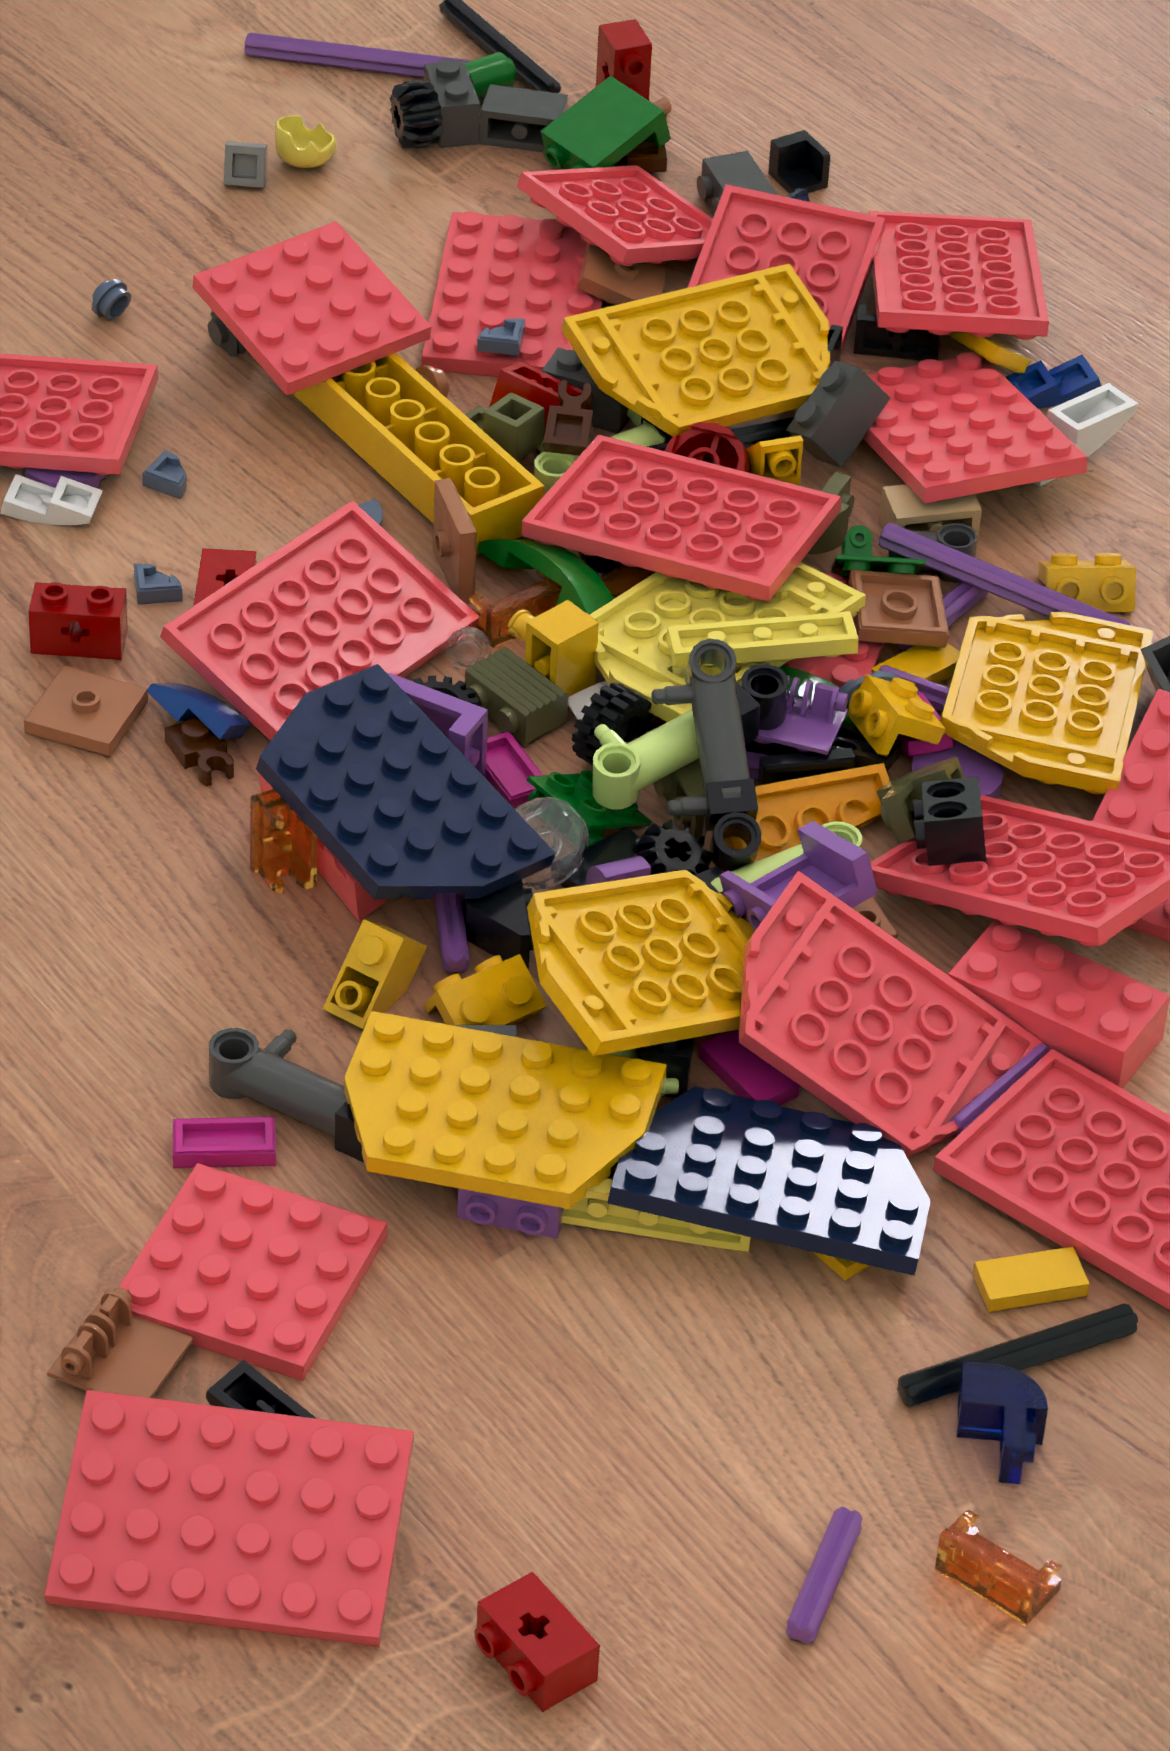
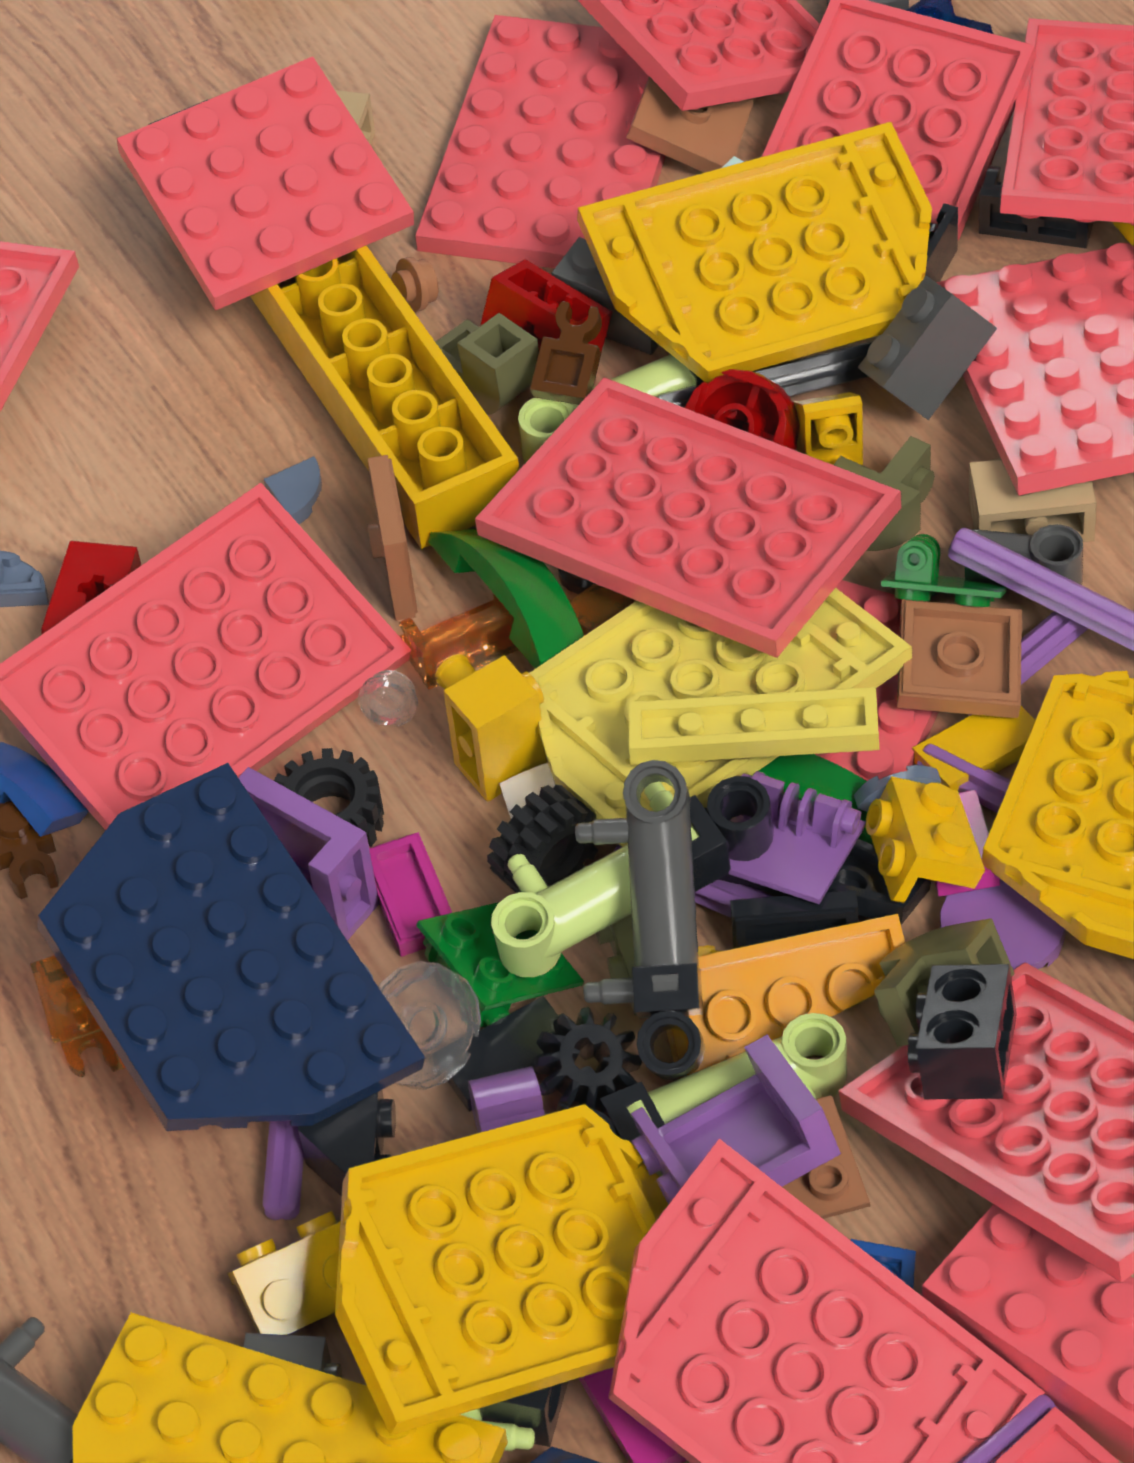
camera: 15 degrees right, 10 degrees up
sand blue plate [92,279,131,320] -> none
sand blue tile [142,450,187,499] -> none
yellow slope [322,919,427,1029] -> none
olive brick [465,646,568,746] -> none
sand blue tile [477,319,525,356] -> none

